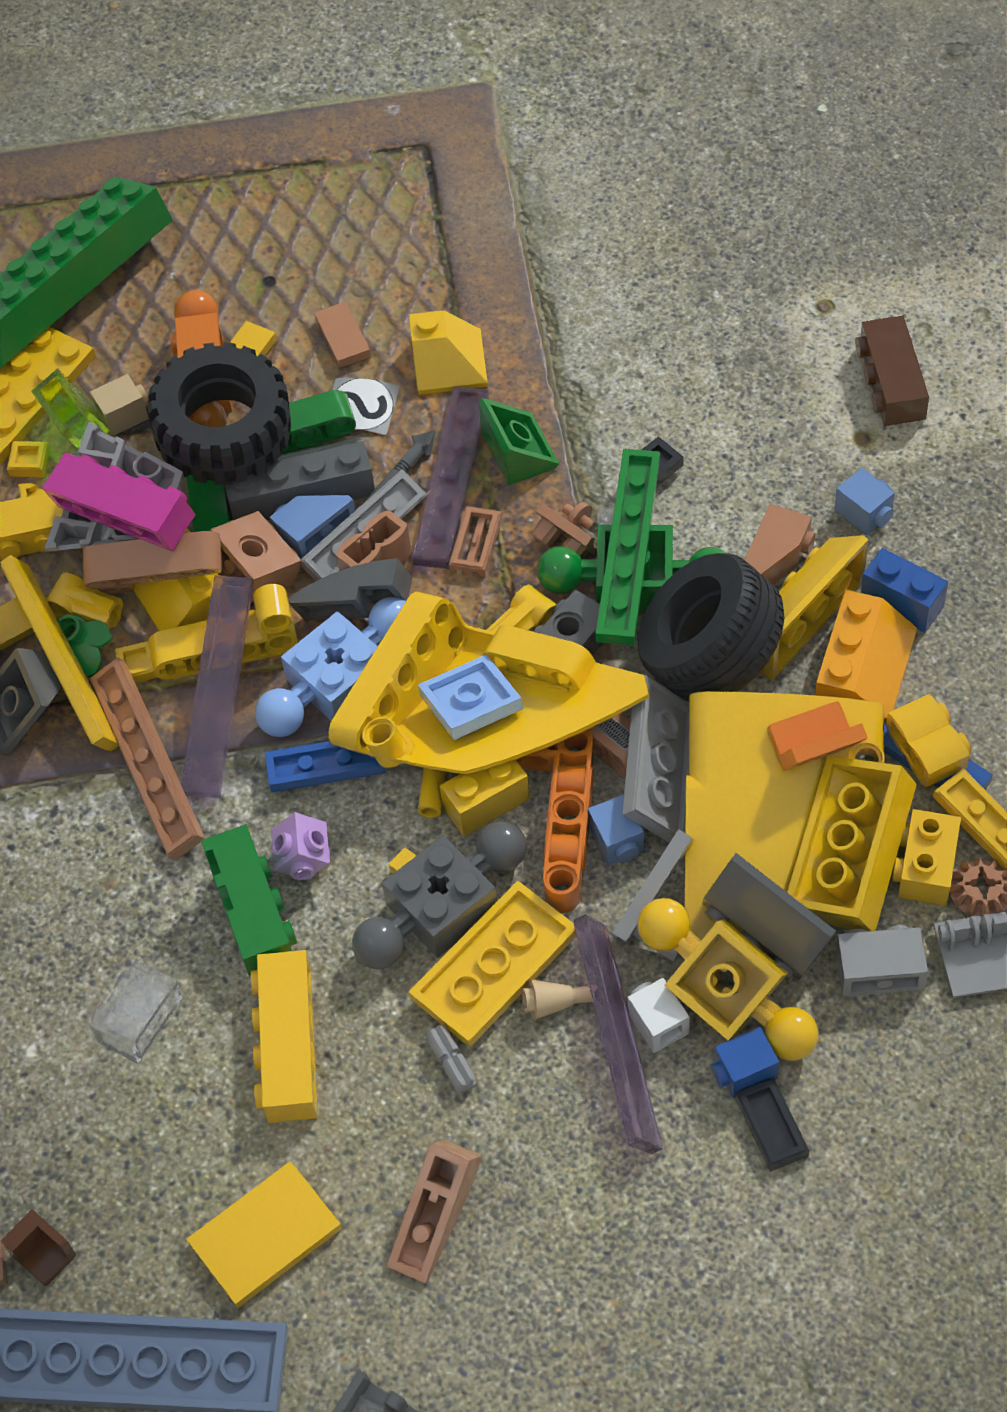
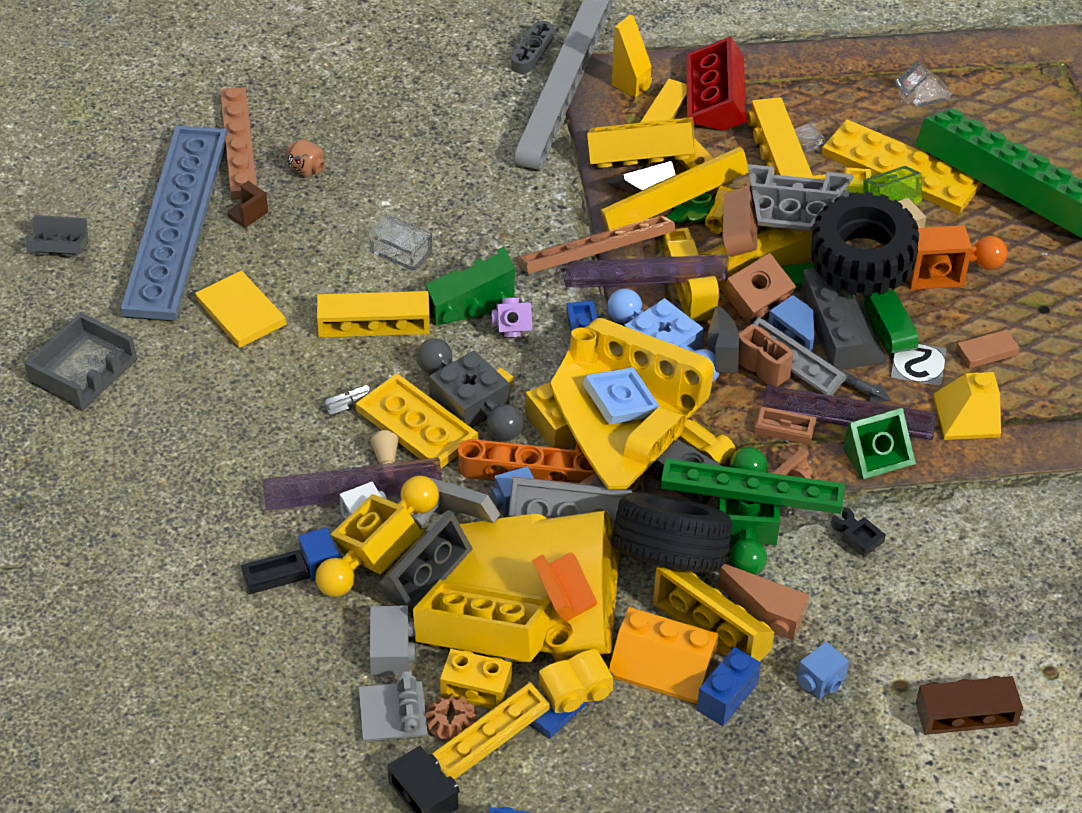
camera: 85 degrees right, 10 degrees down
dark pink brick [42,452,196,551] -> none
yellow tile [230,321,277,357] -> none
nougat slope [386,1140,483,1284] -> none

